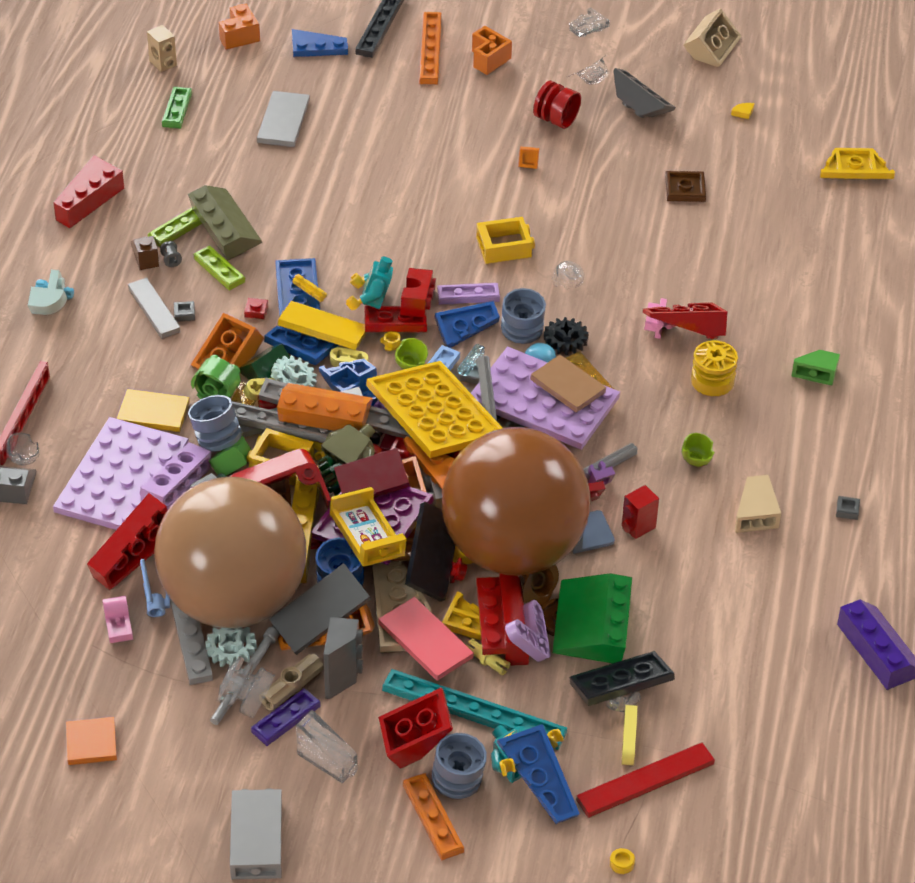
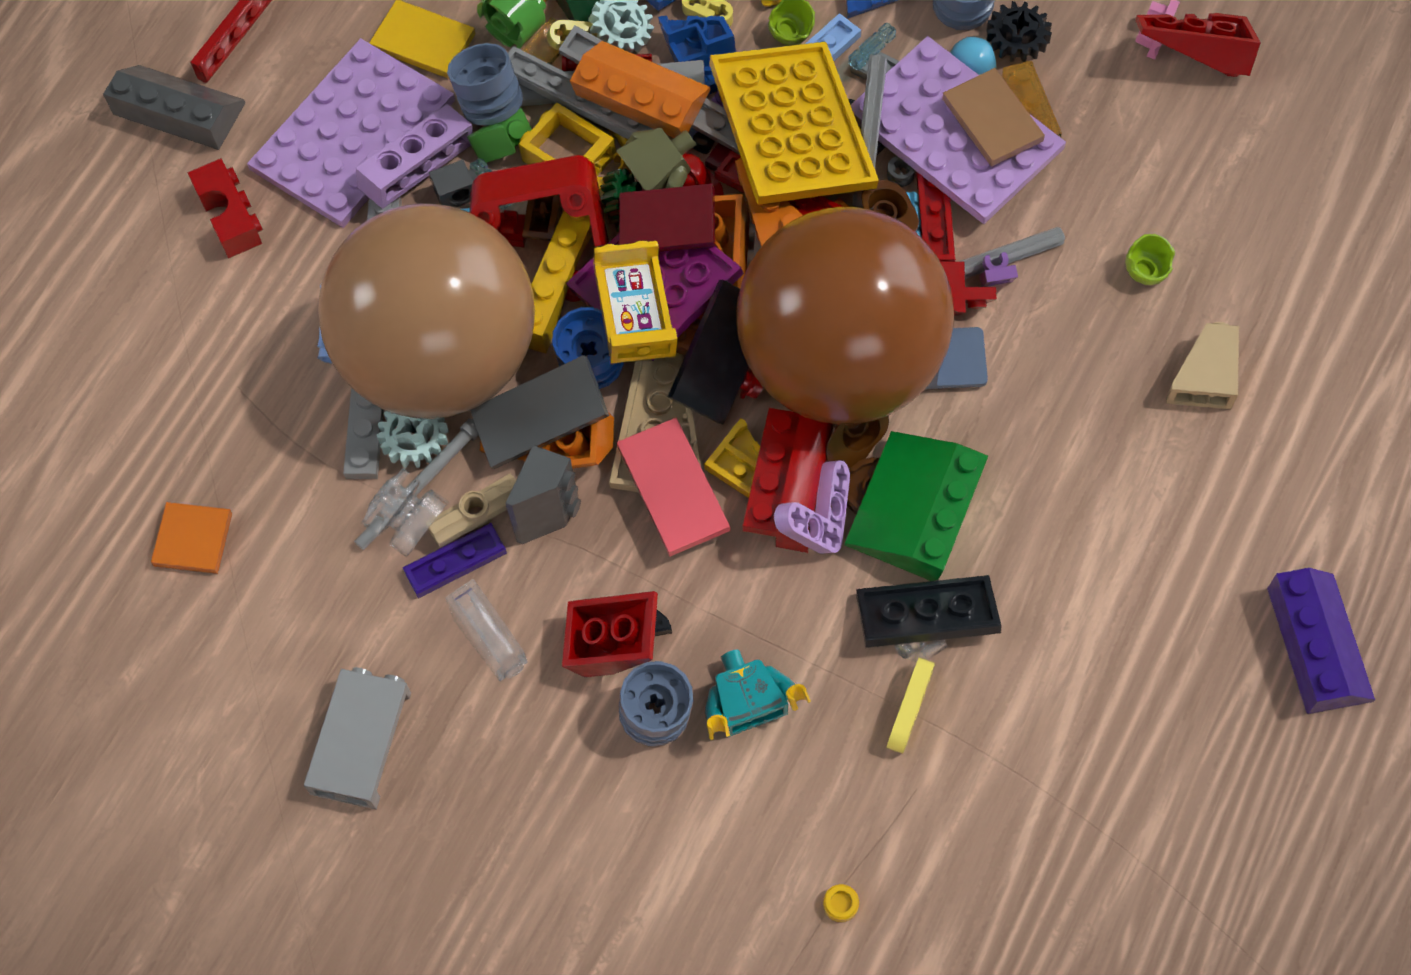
camera: 20 degrees right, 20 degrees up
clear hair [6,433,39,466] -> none
red wedge [87,493,168,590] -> none
bright pink plate [103,596,133,643] -> none
teal tile [382,669,567,750] -> none
orange tile [403,773,464,861] -> none
light yellow pin [466,638,510,675] -> none
blue wing [497,724,580,824] -> none
red tile [576,742,715,818] -> none
red brick [621,485,659,539] -> none
yellow wheel [691,340,738,396] -> none
bright green slope [791,350,840,386] -> none
dark grey tile [836,496,860,520] -> none
none -> red arch [187,158,263,259]

